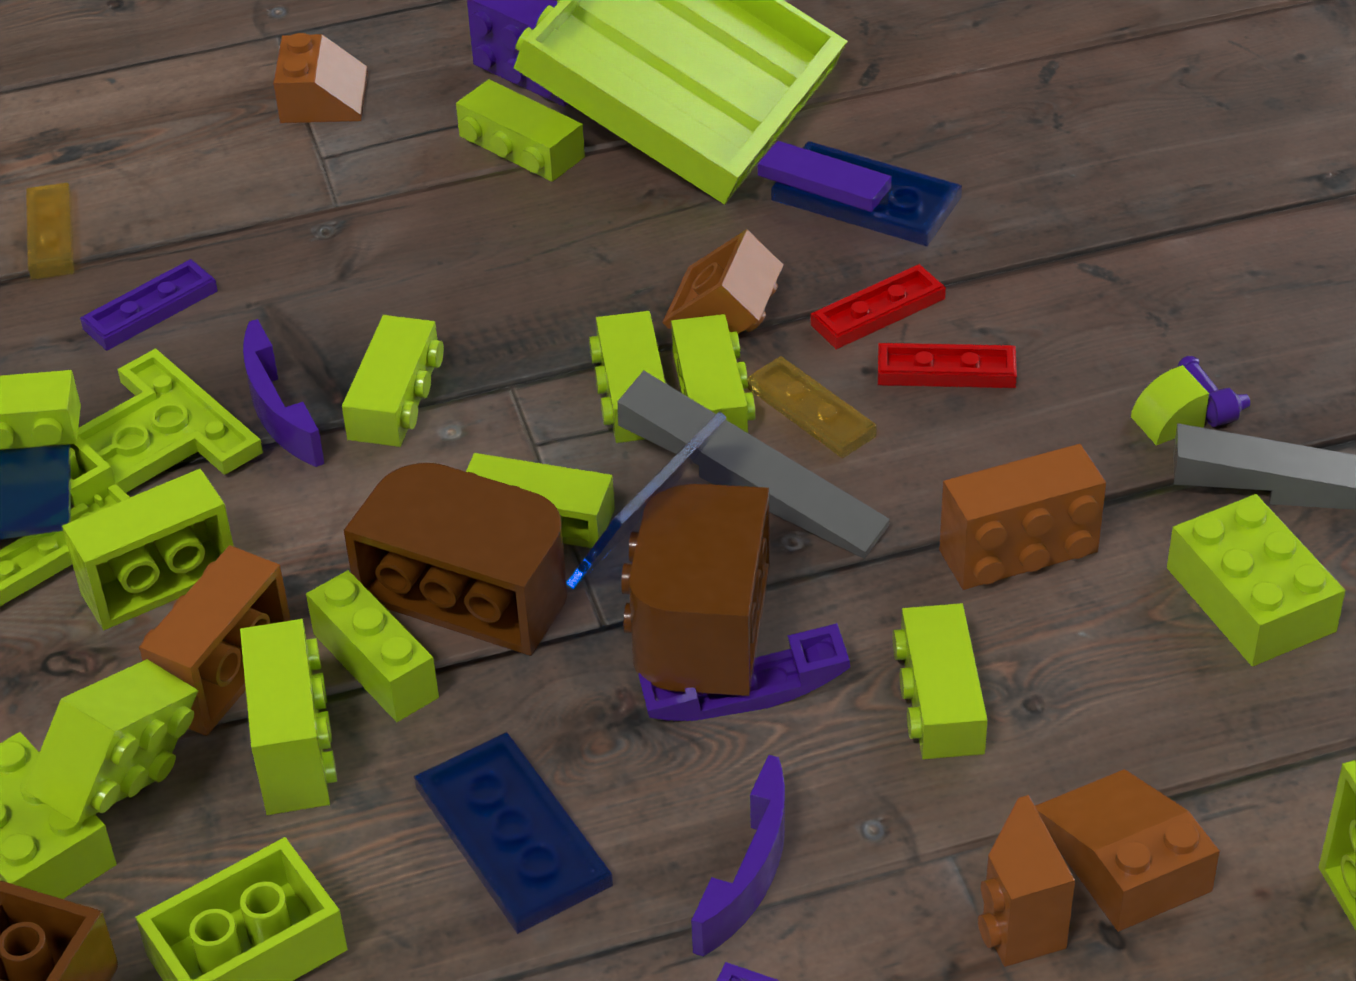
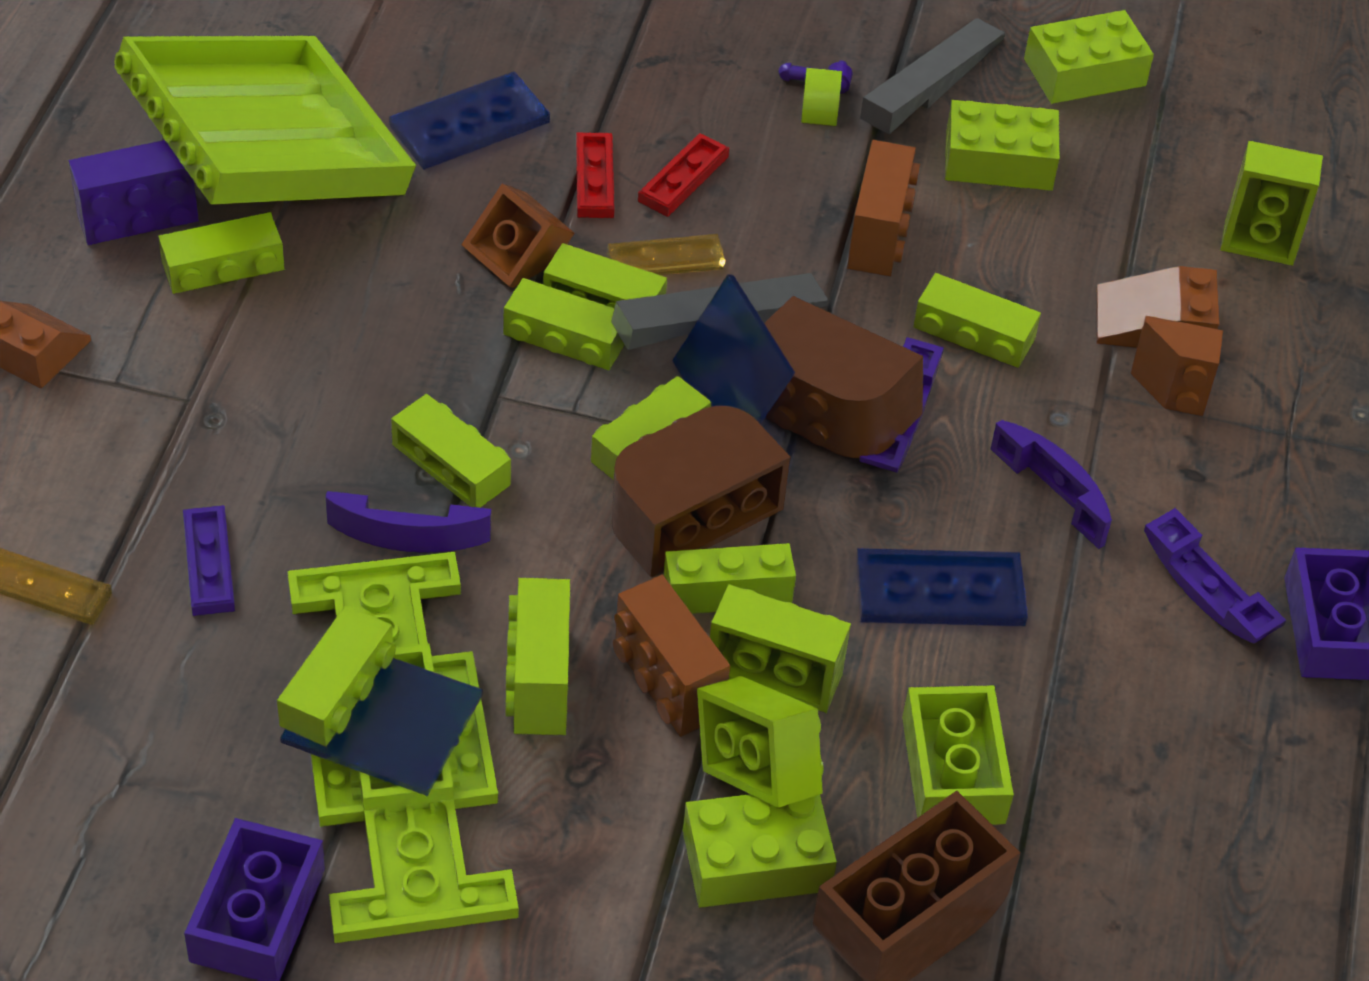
camera: 65 degrees left, 5 degrees up
dark purple tile [758,141,891,212] -> none

